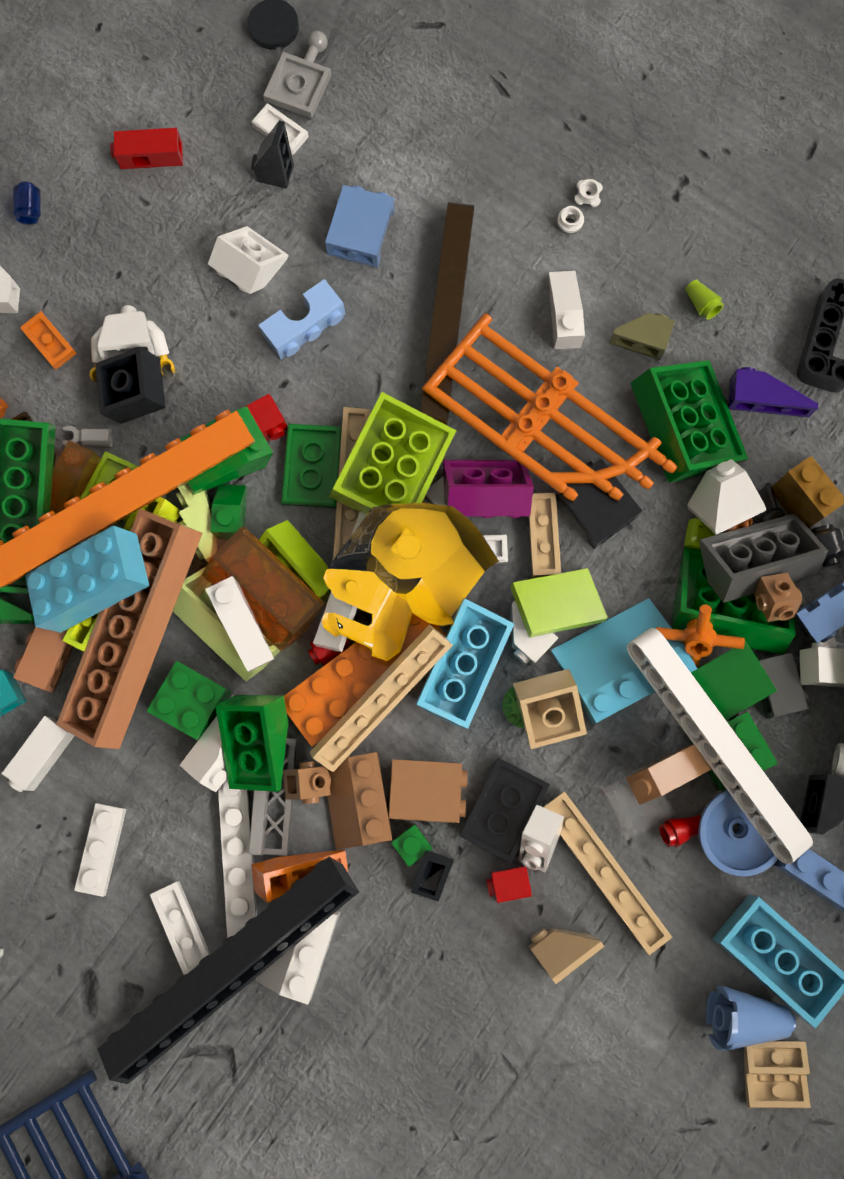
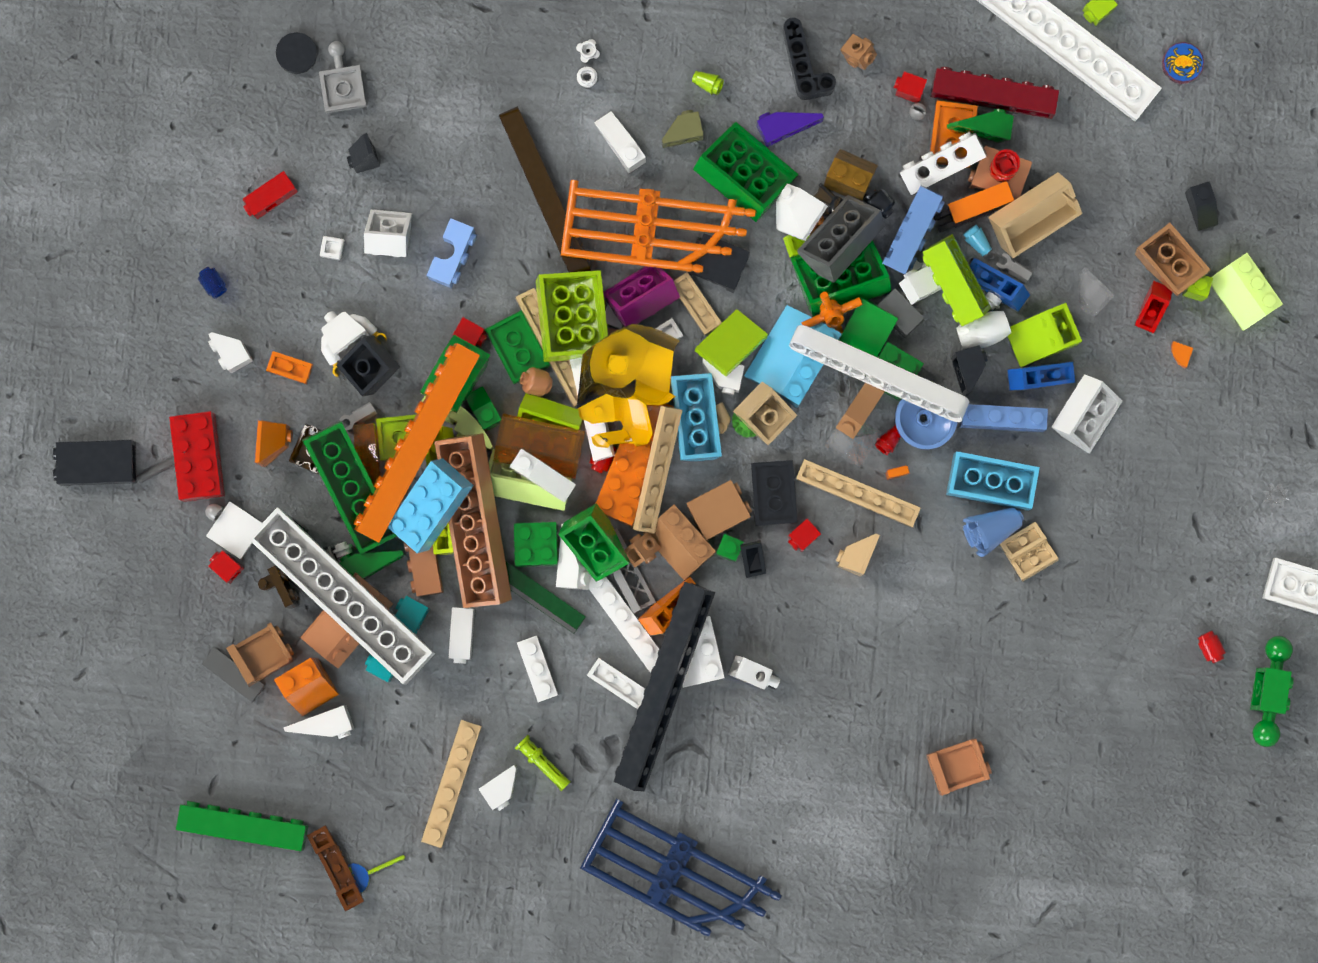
camera: 30 degrees left, 5 degrees up
white tile [251,103,309,156] -> none
medium blue panel [325,185,395,267] -> none
white slope [519,805,564,872] -> none
medium nougat brick [754,573,802,622] -> none
none -> white tile [320,236,345,260]
none -> dark green tile [505,561,586,634]
none -> lime pin [515,735,571,791]
none -> nougat head [520,367,553,397]
none -> tan arm [716,402,731,434]
none -> white torso [728,655,780,690]
none -> orange tile [886,465,909,480]

